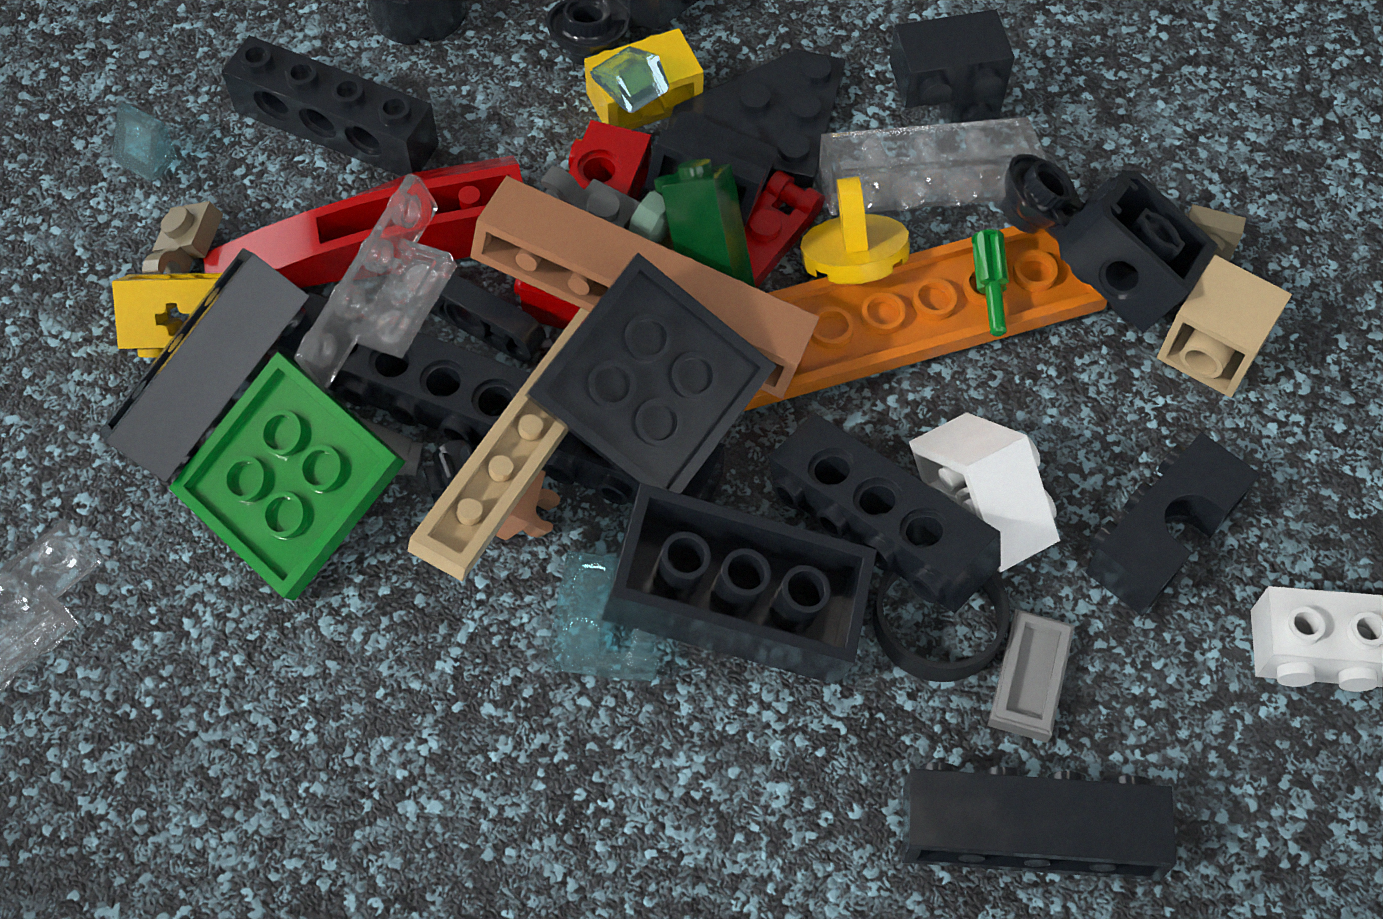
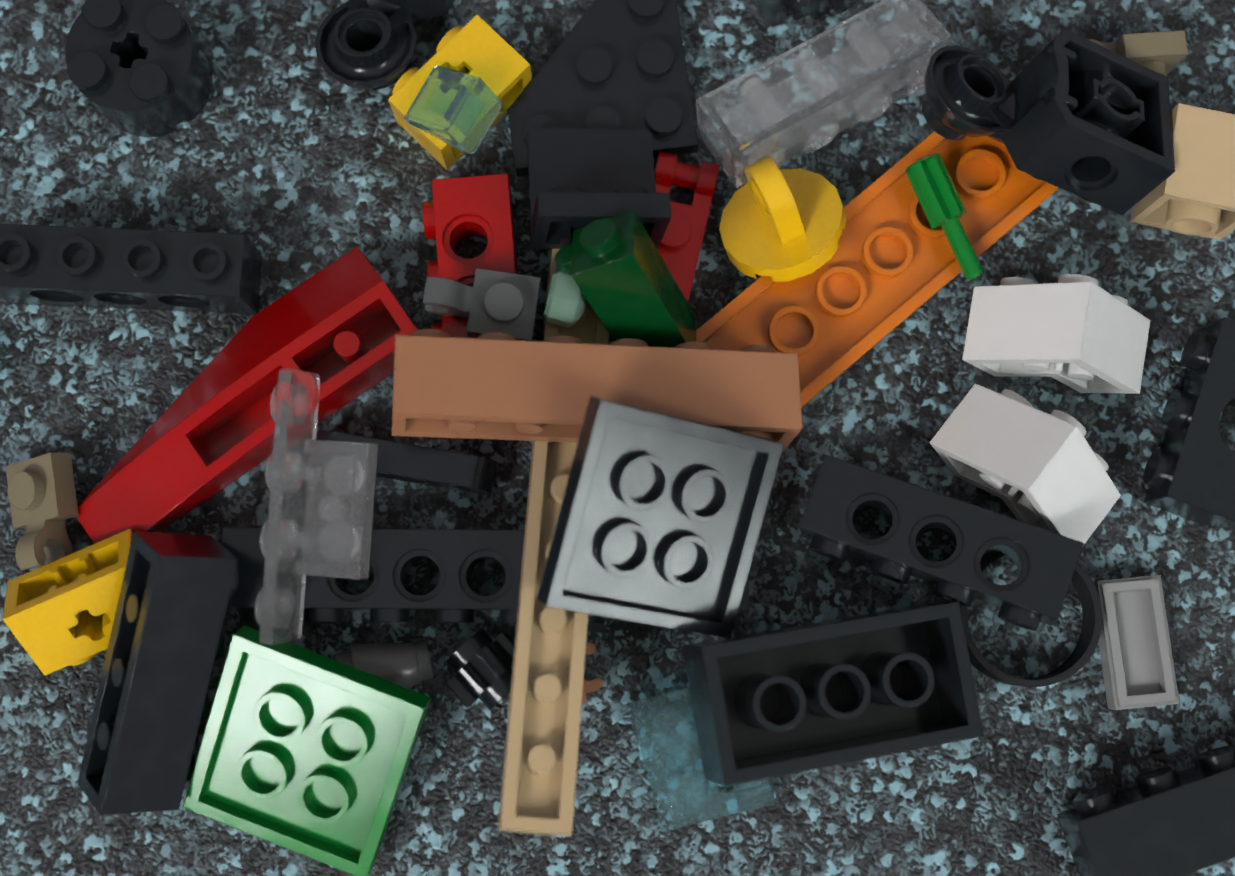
camera: 25 degrees left, 20 degrees up
none -> white brick [962,274,1150,394]

